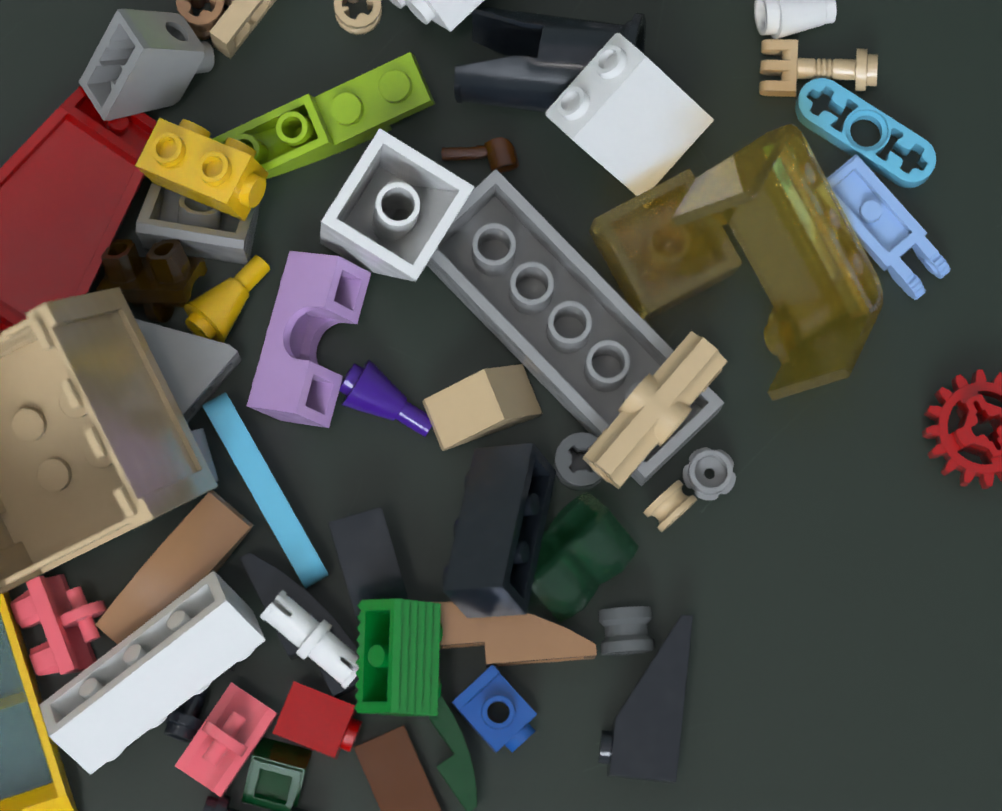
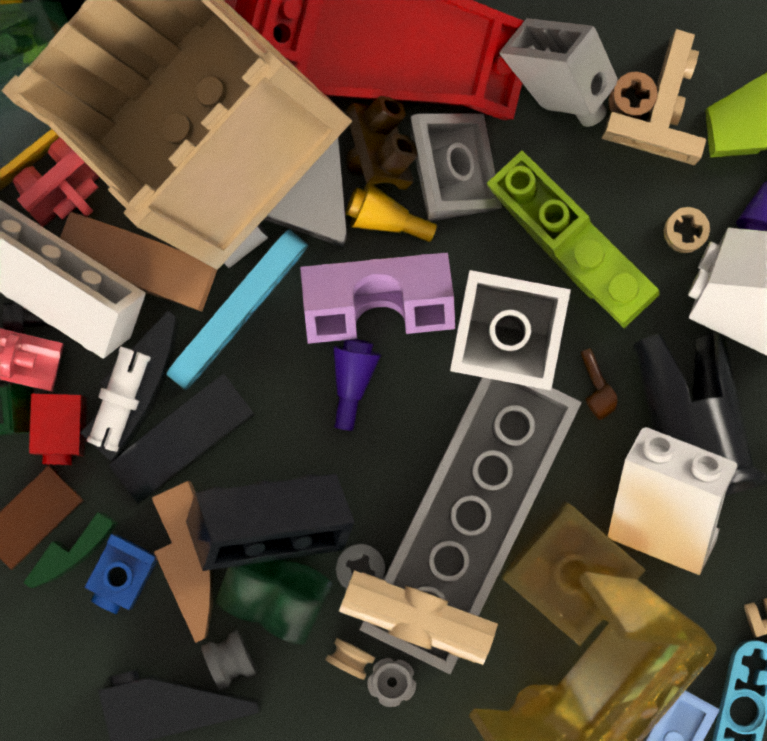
camera: 70 degrees right, 5 degrees up
yellow brick [135,118,269,221] -> none
green brick [354,599,443,716] -> none
tan slope [422,364,543,451] -> none

